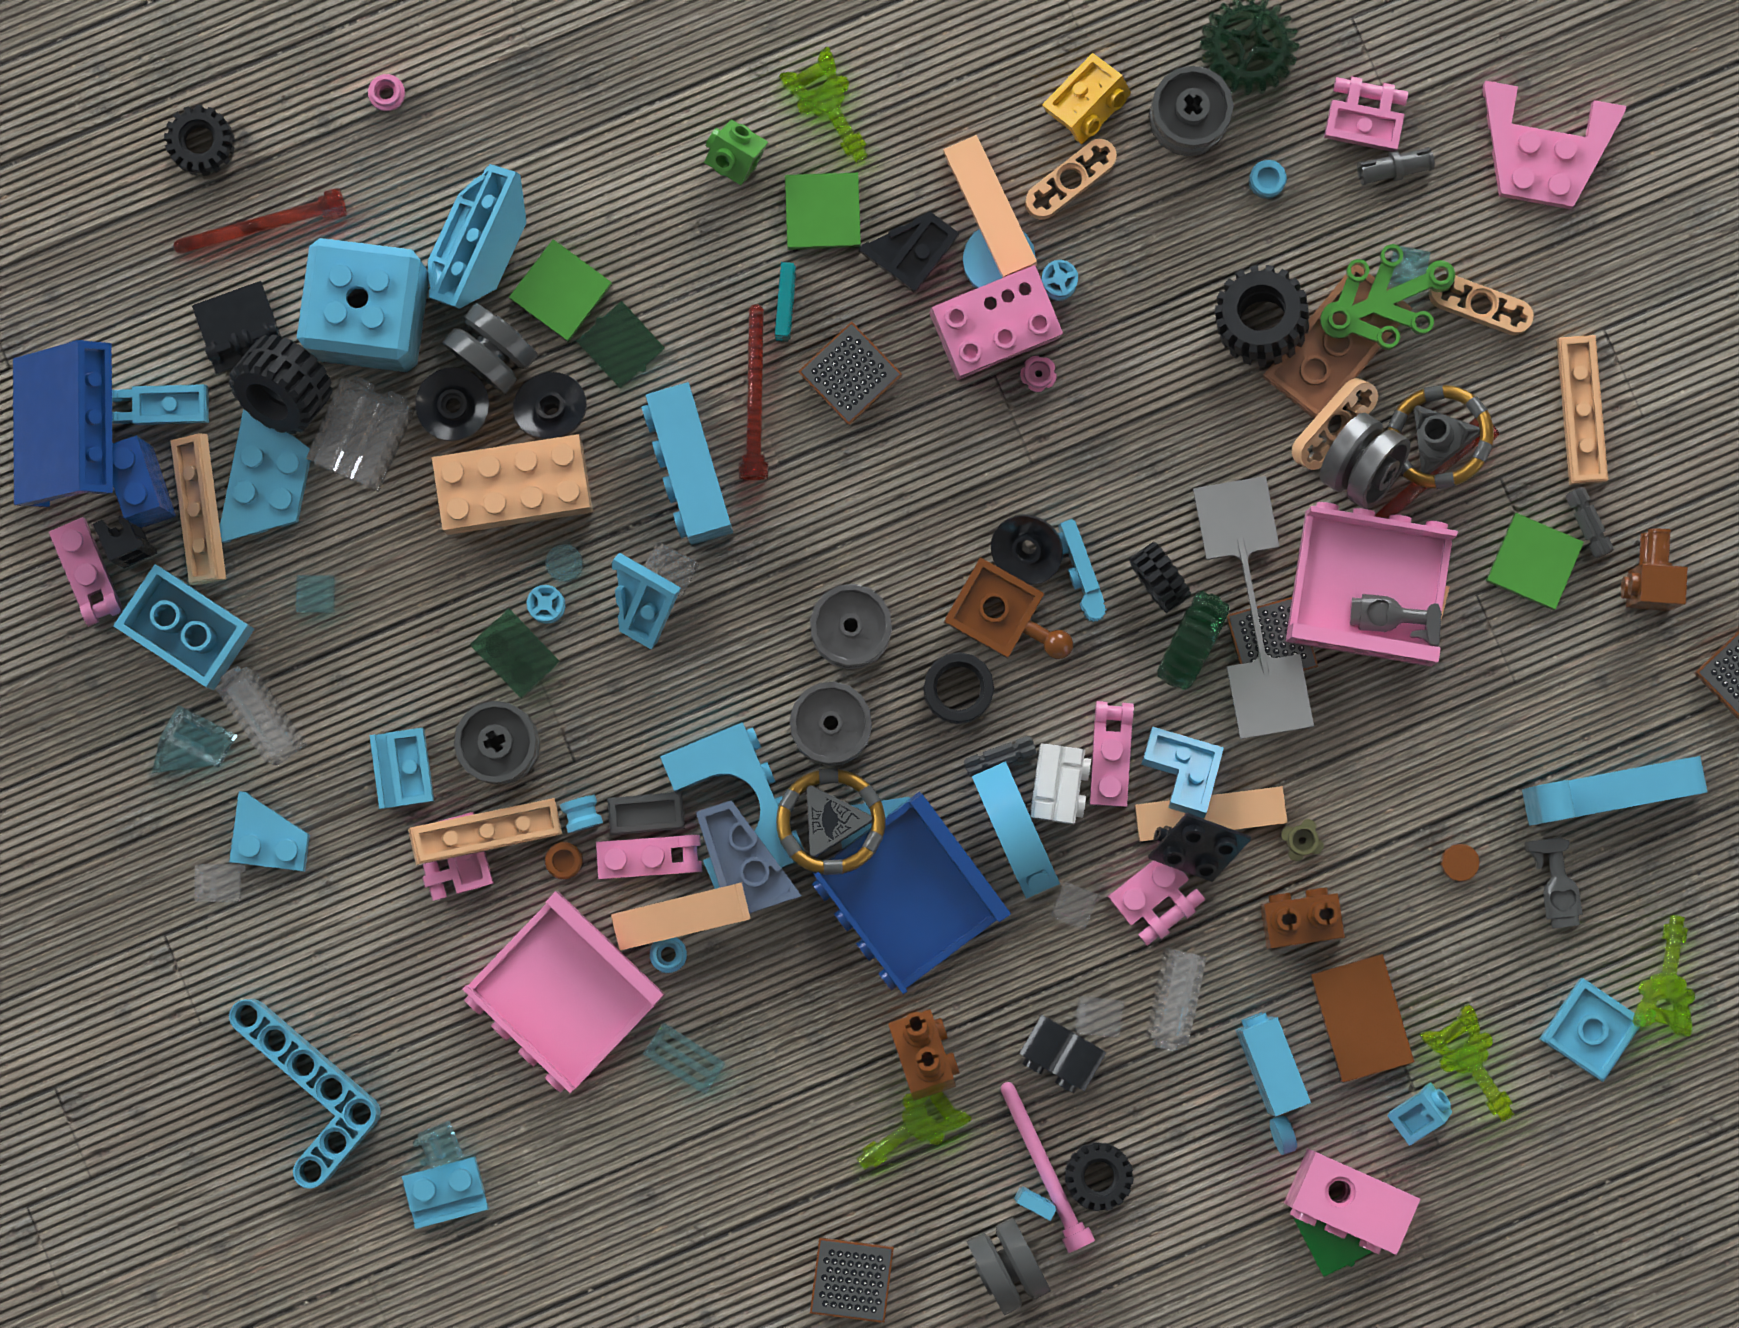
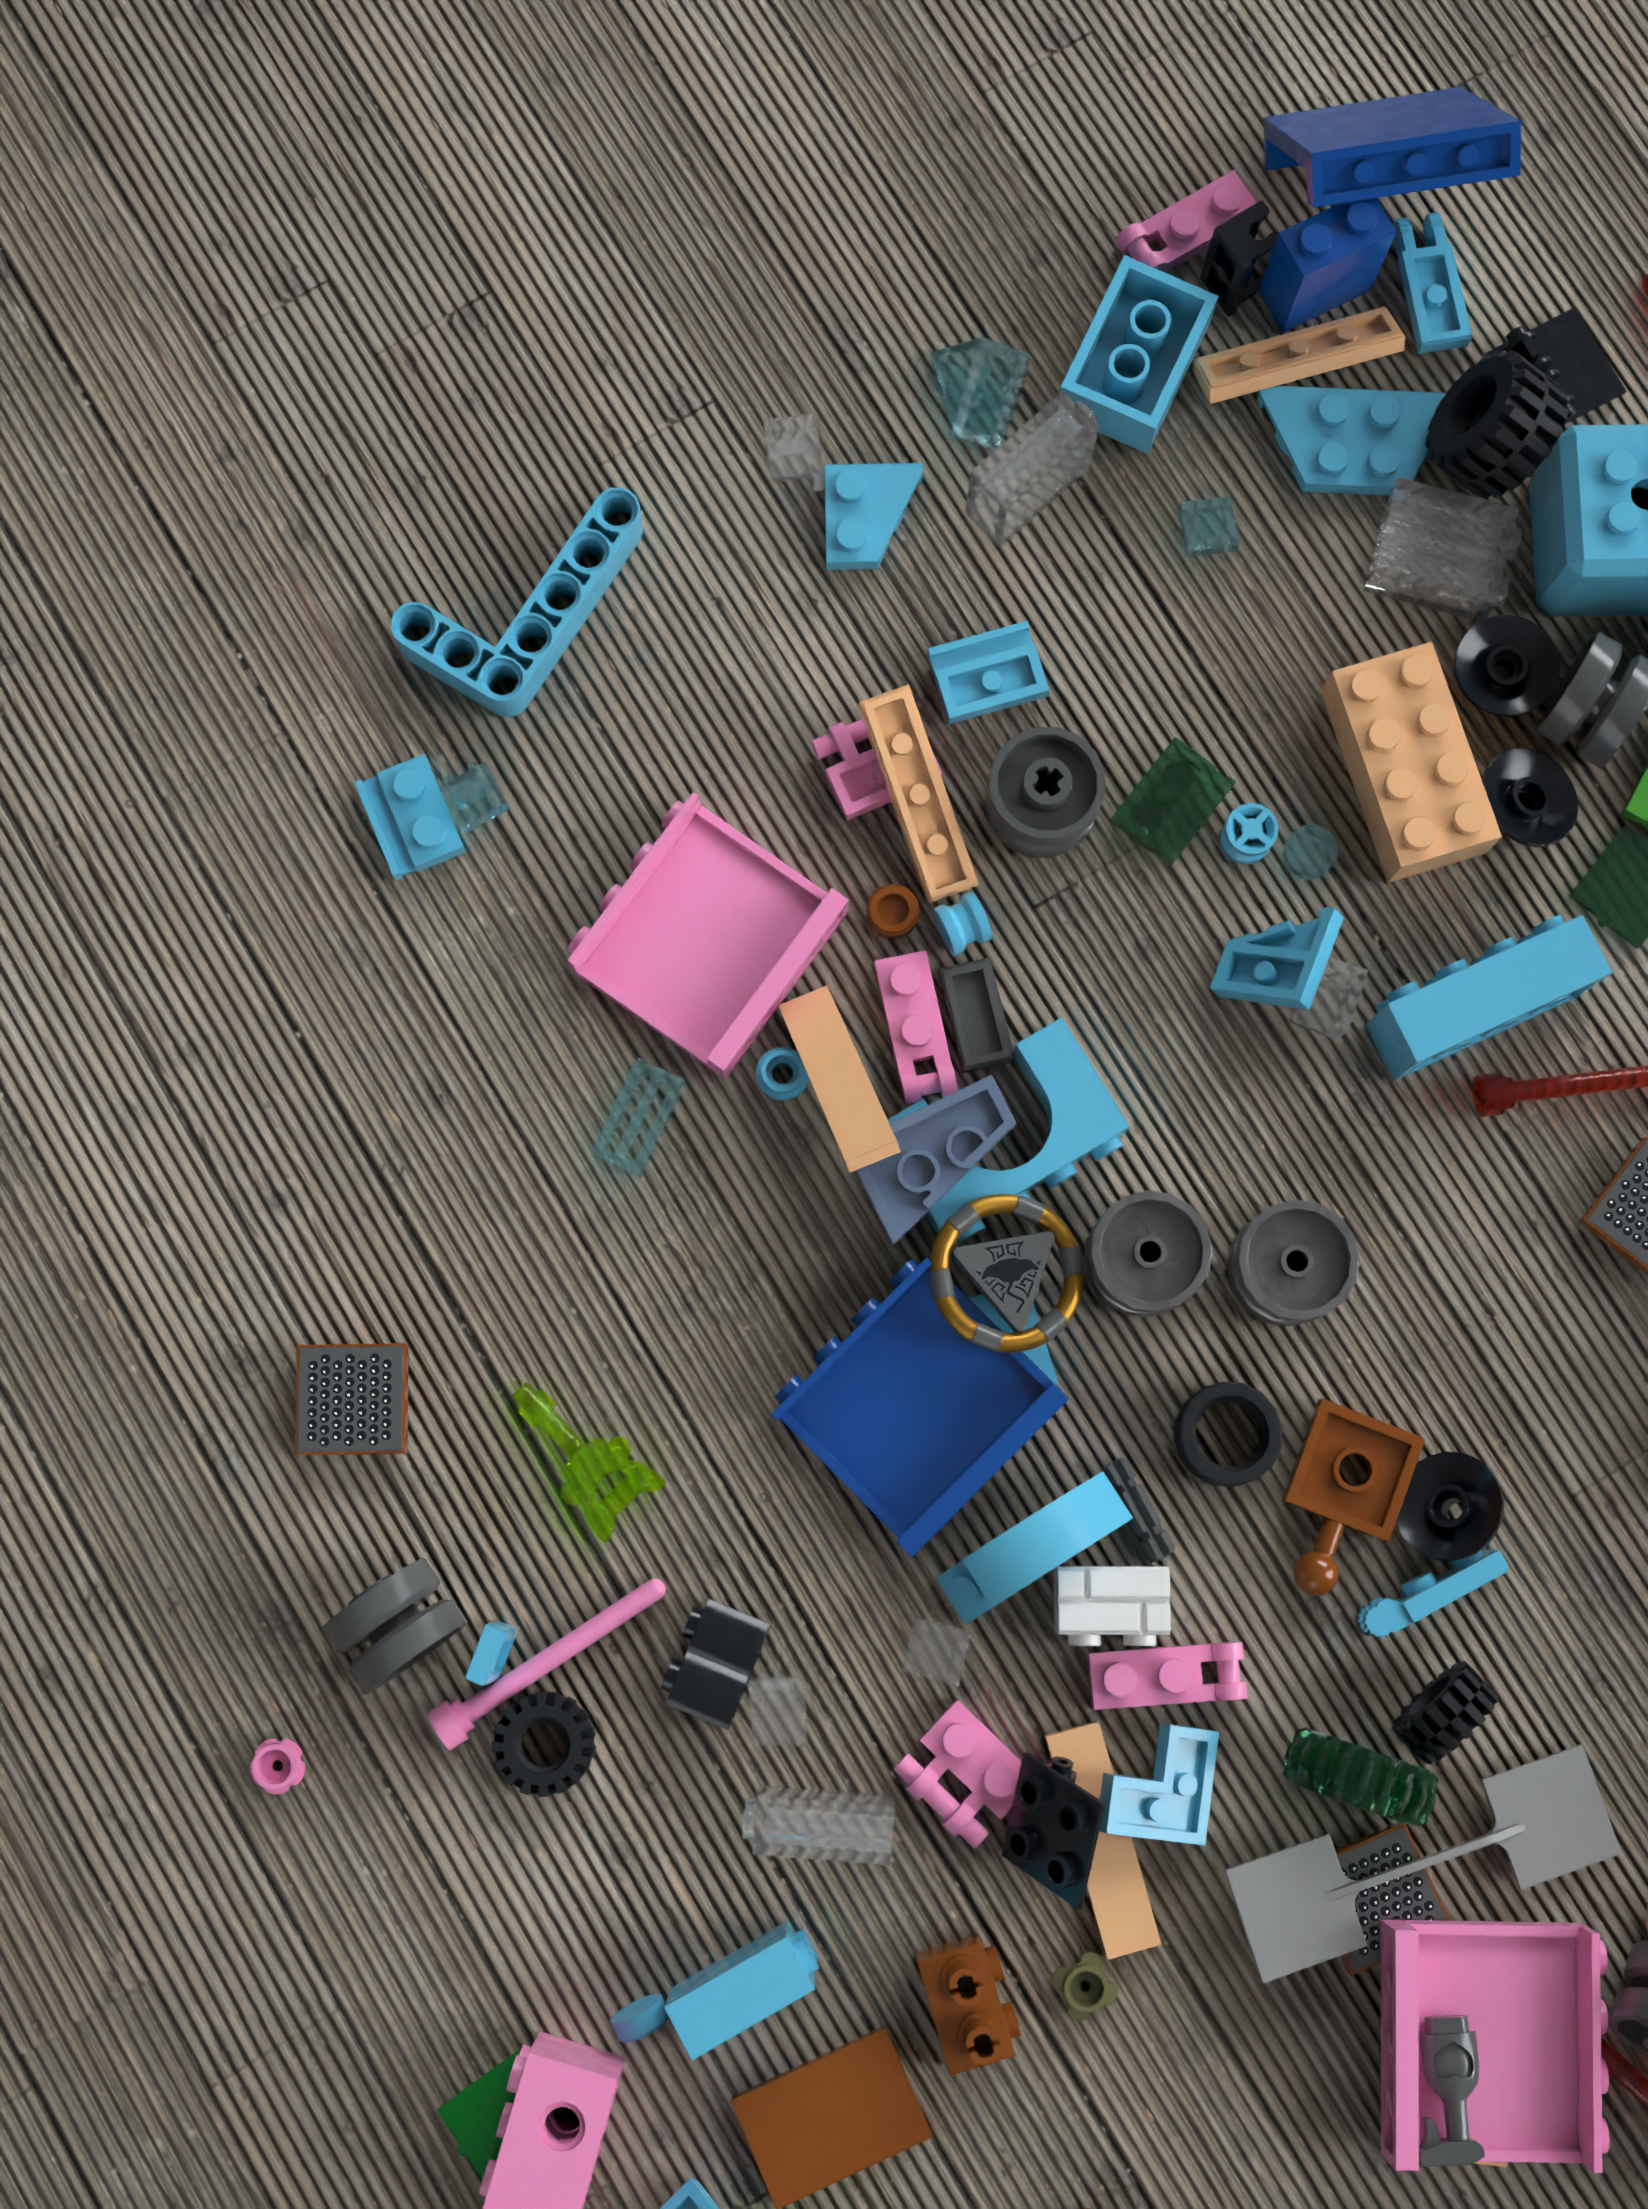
camera: 80 degrees right, 5 degrees down
dark orange brick [888,1009,960,1101] -> none

